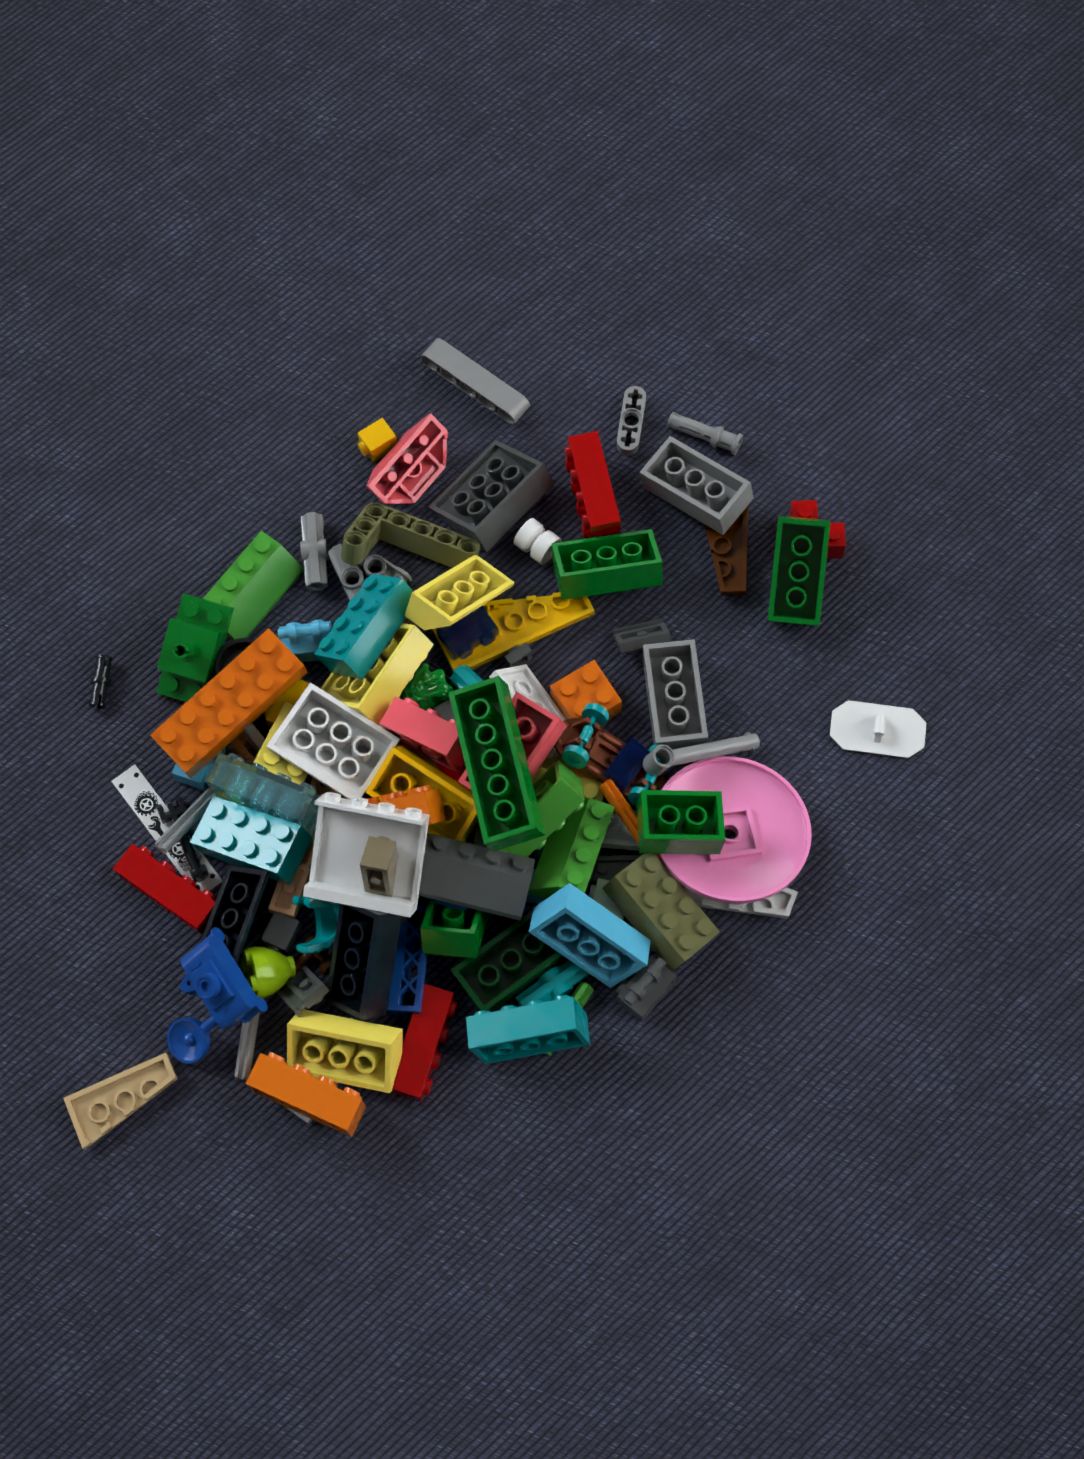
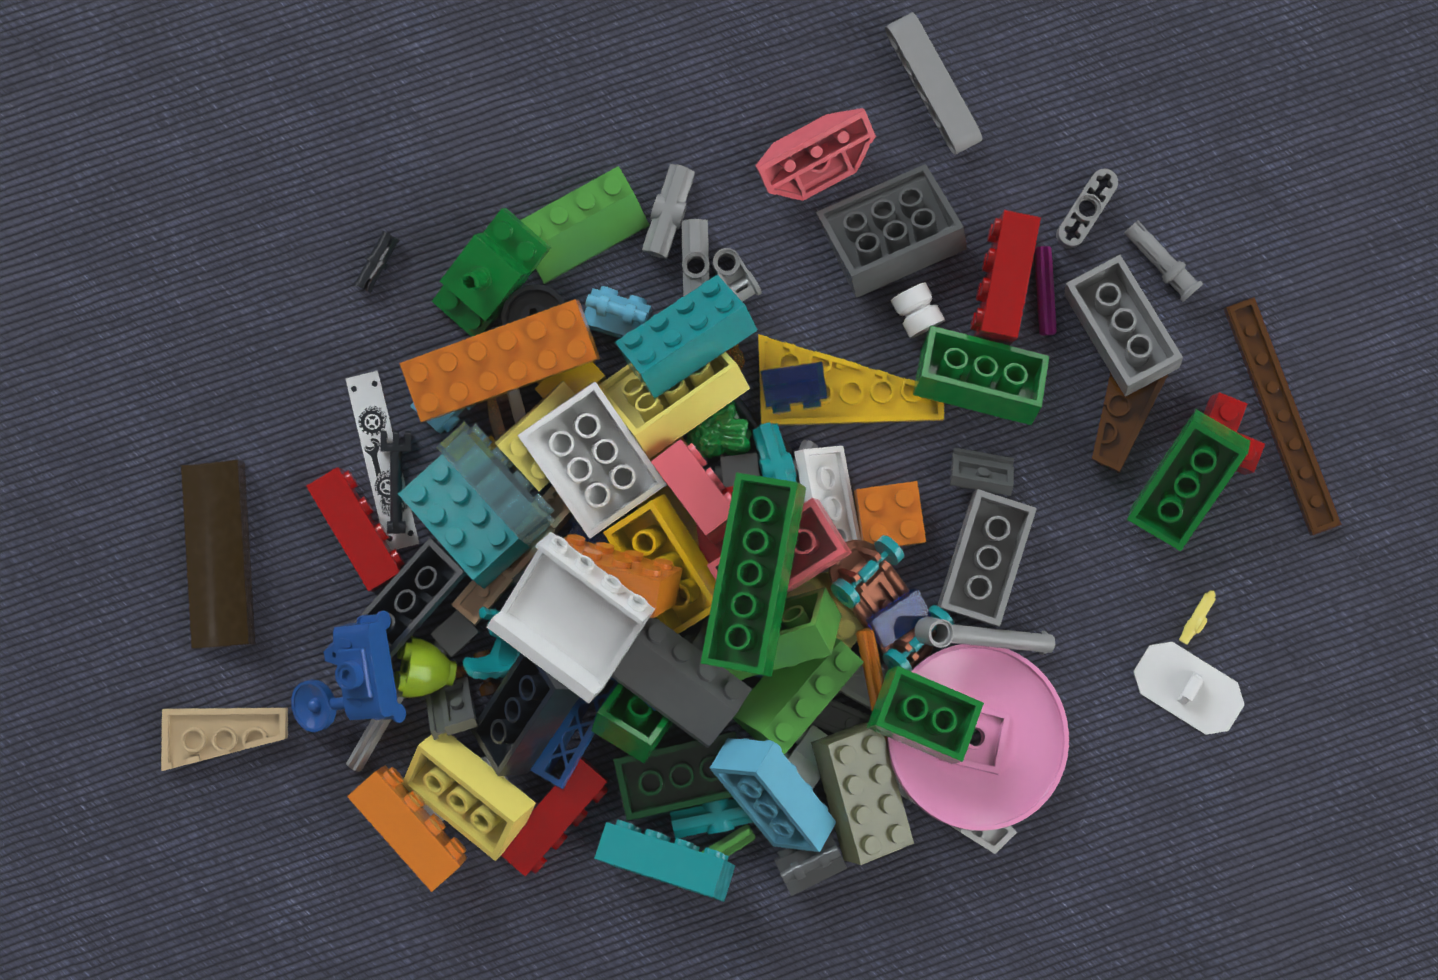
camera: 20 degrees right, 15 degrees up
light grey axle [155,773,231,854] -> none
olive beam [341,503,480,568] -> none
yellow brick [357,418,397,462] -> none
dark tan slope [360,836,398,897] -> none
light yellow slope [405,555,514,630] -> none
dark grey plate [505,643,532,668] -> none
none -> dark brown arch [181,459,256,649]
none -> magenta axle [1034,246,1057,336]
none -> light yellow piece [1179,591,1216,645]
none -> reddish brown tile [1224,297,1342,536]

